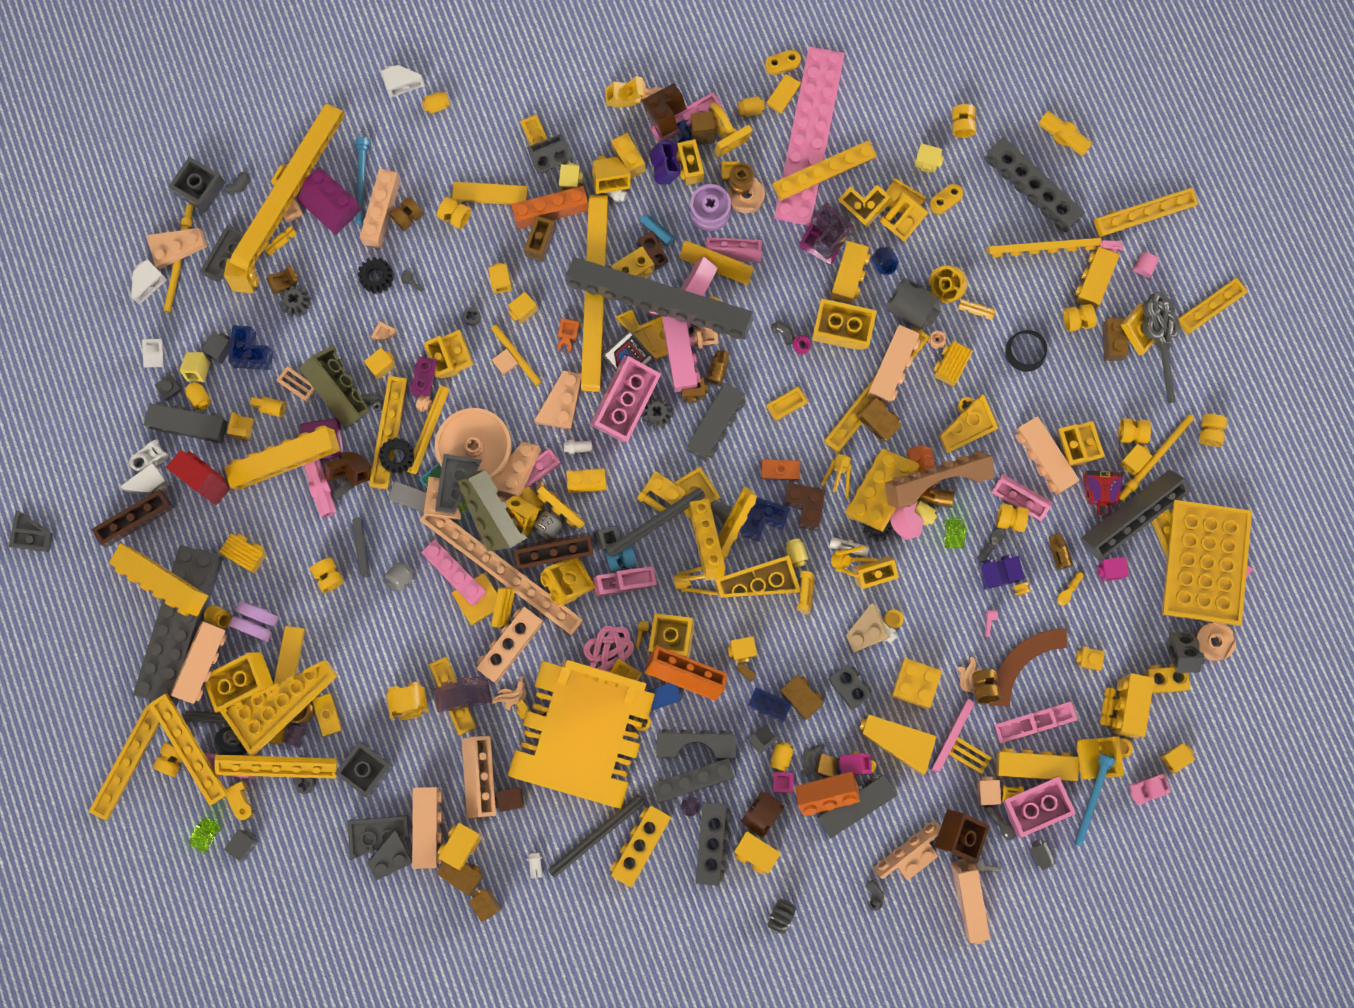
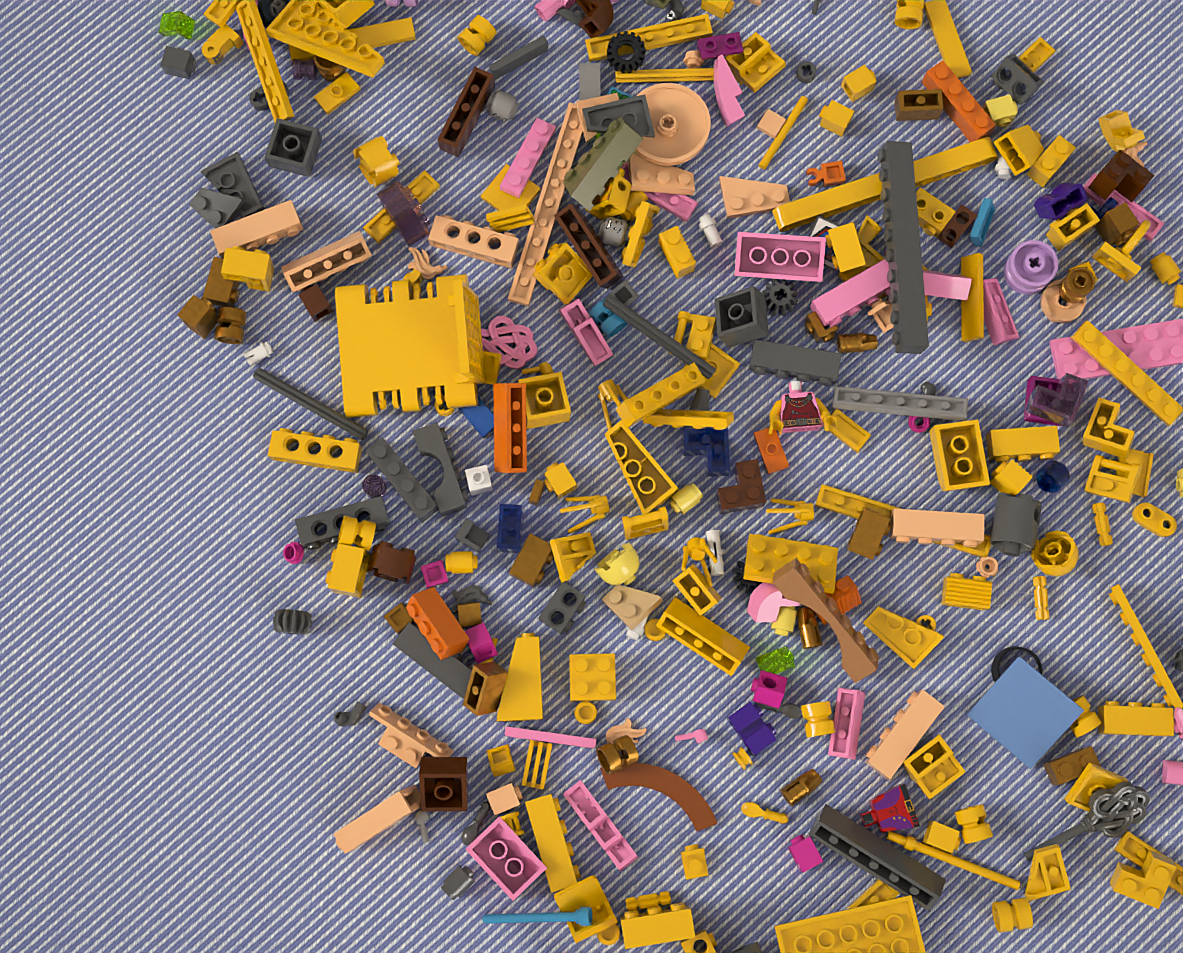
camera: 70 degrees right, 0 degrees up
none -> pearl gold wheel [214,307,247,344]
none -> dark pink plate [283,542,304,564]
none -> yellow wheel [338,516,376,551]
none -> pearl gold tile [383,602,414,634]
none -> reddish brown brick [437,66,495,158]
none -> pearl gold brick [463,661,508,716]
none -> white brick [465,465,493,496]
none -> yellow slope [486,744,515,777]
none -> yellow wing [550,532,596,583]
none -> yellow plant [560,494,610,533]
none -> yellow tile [574,701,597,724]
none -> light yellow cylinder [594,543,640,585]
none -> yellow brick [656,597,750,676]
none -> bright pink slope [714,55,745,127]
none -> dark grey brick [715,286,769,348]
none -> dark pink brick [751,670,787,709]
none -> torso [769,381,837,435]
none -> yellow brick [825,222,866,272]
none -> light grey tile [832,386,968,421]
none -> medium blue piece [967,656,1084,769]
none -> yellow brick [990,460,1032,497]
none -> yellow wing [1024,844,1071,901]
none -> yellow axle [1092,502,1113,546]
none -> yellow brick [1110,850,1176,909]

